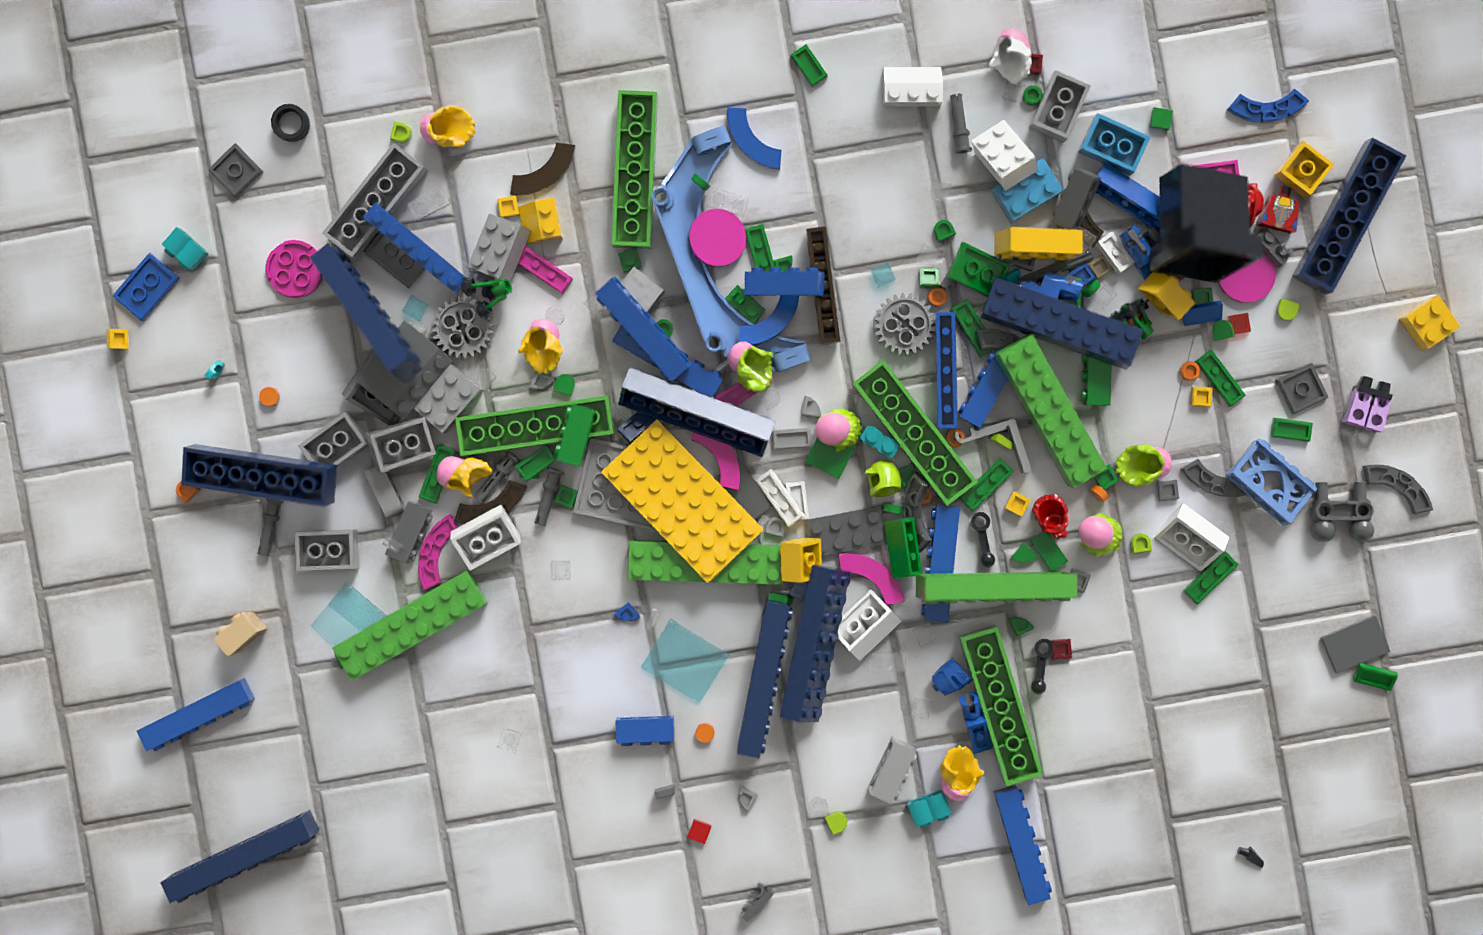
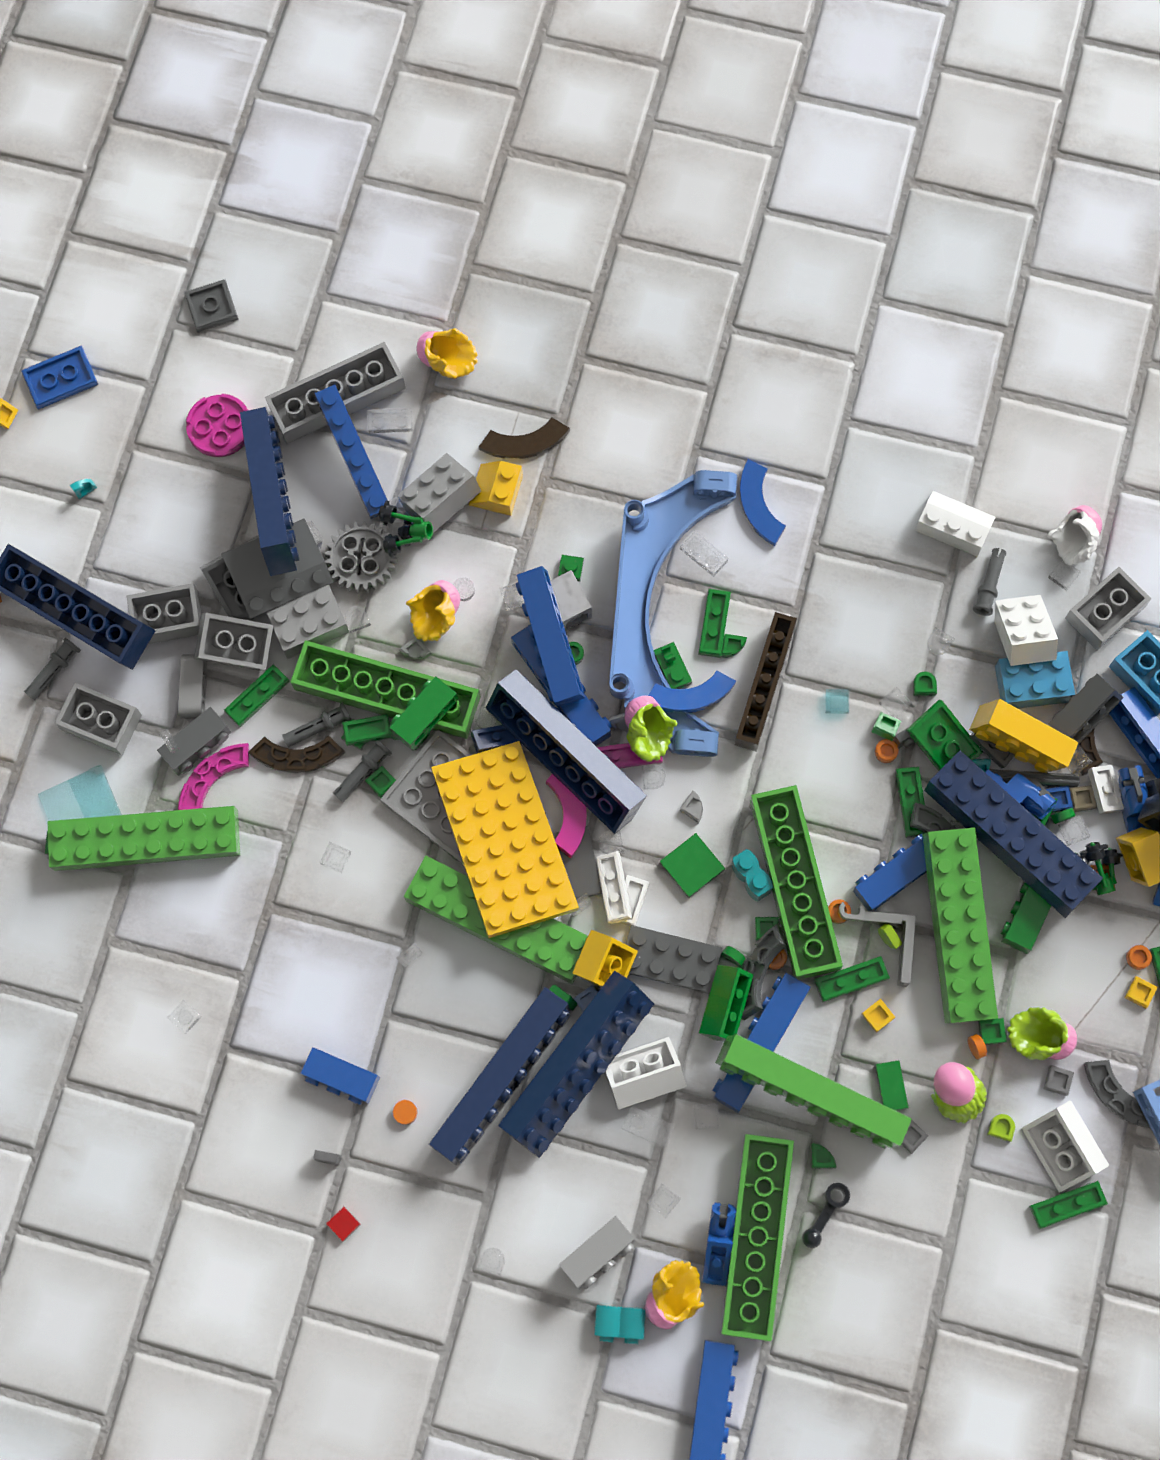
camera: 30 degrees right, 15 degrees down
teal brick [162,227,209,271] -> none
orange tile [259,387,280,406] -> none
black tyre [271,104,310,142] -> none
dark grey tile [364,232,425,288] -> none
lime tile [390,121,412,143] -> none
clear light blue tile [402,295,429,321] -> none
yellow hair [437,456,492,497] -> none
white brick [450,505,521,570] -> none
yellow tile [497,195,520,218] -> none
dark pink tile [518,246,573,294] -> none
green tile [553,374,575,396] -> none
bright green brick [611,90,658,249] -> none
blue tile [614,602,640,621] -> none
clear light blue piece [641,619,729,703] -> none
dark pink tile [688,209,746,267] -> none
green tile [691,173,711,192] -> none
light grey tile [739,785,758,812] -> none
dark grey plate [742,882,774,922] -> none
blue brick [744,268,824,296] -> none
light grey tile [764,516,786,538] -> none
light grey tile [772,428,812,449] -> none
green tile [790,44,828,87] -> none
bright pink hair [816,408,862,452] -> none
lime tile [825,812,847,835] -> none
dark pink tile [838,553,905,605] -> none
lime piece [865,459,901,497] -> none
light grey gear [873,293,936,355] -> none
blue helmet [932,658,972,696] -> none
blue brick [936,312,958,429] -> none
black piece [971,512,995,567] -> none
green tile [1011,543,1038,562] -> none
green tile [1022,85,1043,106] -> none
dark red tile [1030,53,1043,75] -> none
red hair [1032,494,1069,540] -> none
dark red tile [1051,638,1072,660] -> none

